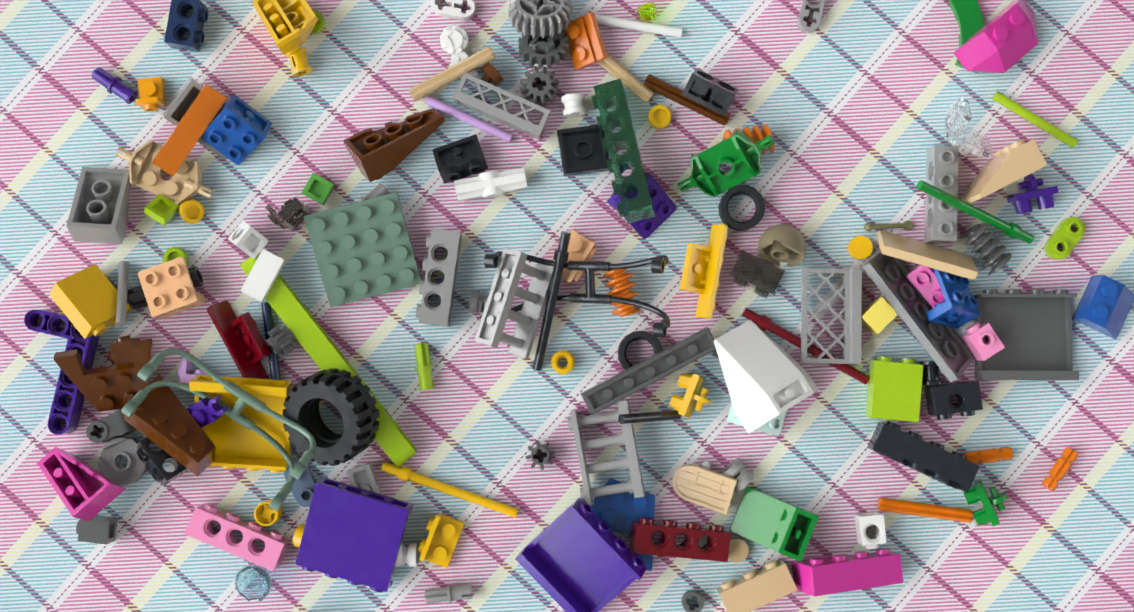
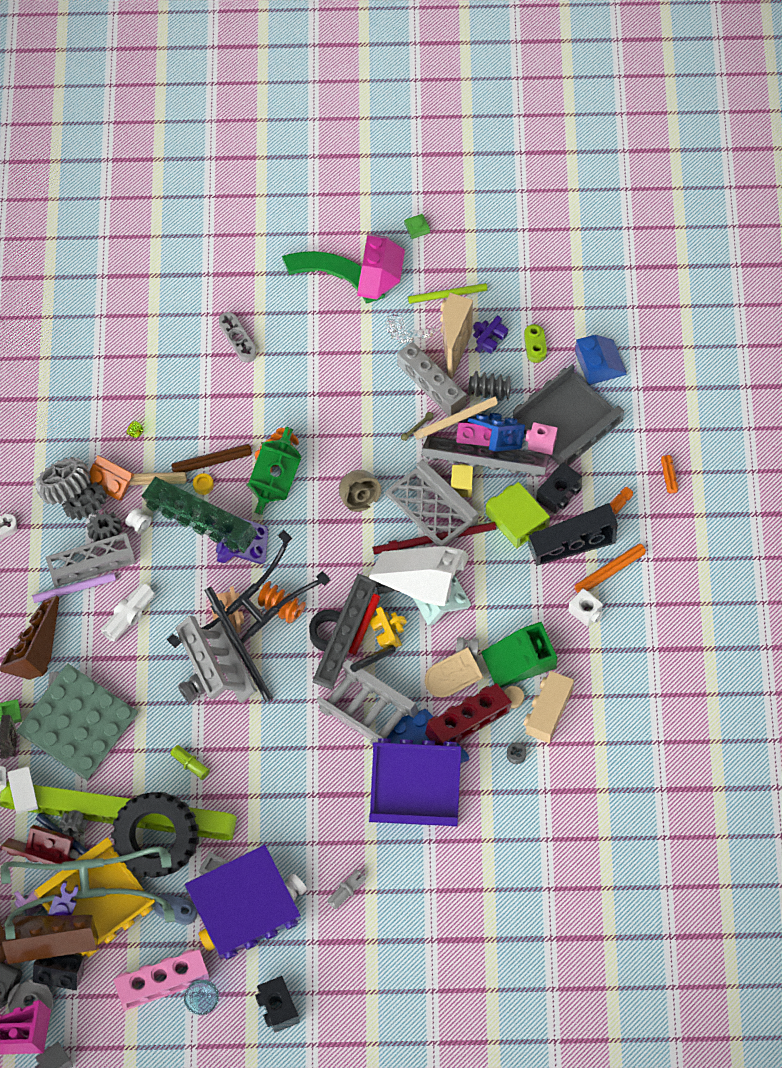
camera: 45 degrees left, 25 degrees down
yellow wheel [254,499,283,526] -> none
yellow bar [381,462,518,518] -> none
tan axle [409,47,496,101] -> none
light grey brick [416,228,462,327] -> none
yellow bracket [417,512,465,568] -> none
black bracket [432,134,488,184] -> none
white piece [440,25,479,79] -> none
reddish brown tile [481,62,504,86] -> none
dark grey gear [525,440,555,470] -> none
yellow plate [551,350,575,374] -> none
black plate [557,124,611,177] -> none
white bar [595,14,682,38] -> none
yellow bracket [680,224,728,319] -> none
black brick [682,69,739,116] -> none
black tyre [718,185,765,231] -> none
clear smoke bracket [729,250,785,298] -> none
dark pink wedge [791,548,903,597] -> none
yellow tile [847,236,873,260] -> none
green bar [916,180,1034,244] -> none
black bush [919,361,942,385] -> none
green hips [963,479,1008,526] -> none
none -> red bar [349,594,381,655]
none -> bright green plate [404,214,430,239]

